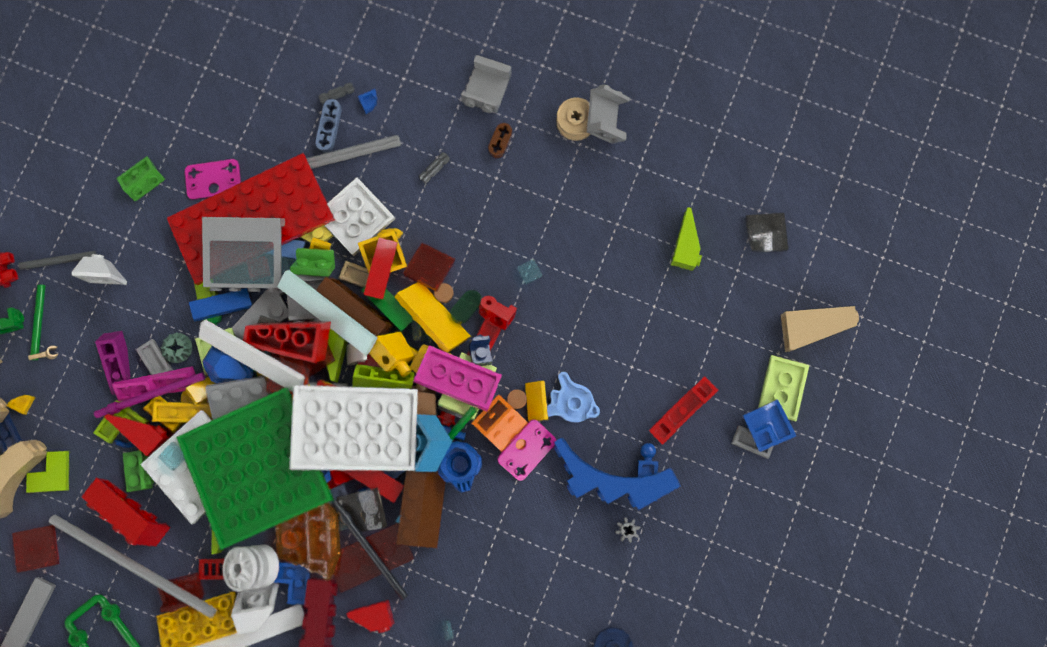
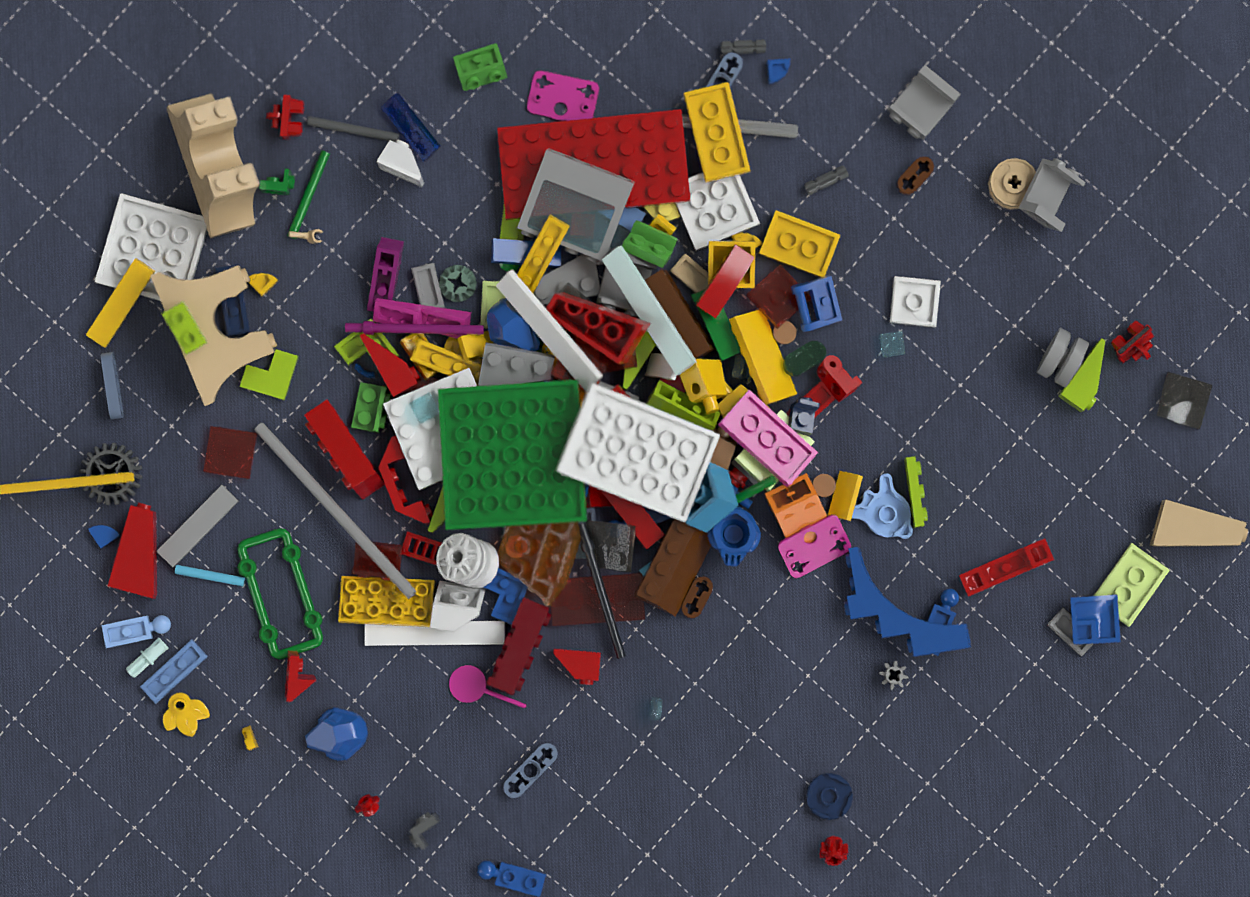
camera: 20 degrees right, 5 degrees up
none -> red slope [378,436,433,525]
none -> clear blue plate [381,93,441,162]
none -> yellow tile [517,215,570,293]
none -> reddish brown beam [682,576,713,618]
none -> yellow tile [683,82,751,183]
none -> yellow plate [759,210,840,278]
none -> blue plate [791,275,842,332]
none -> white tile [889,276,941,328]
none -> lime plate [904,456,928,528]
none -> light grey wheel [1036,328,1089,388]
none -> red hips [1111,321,1154,364]

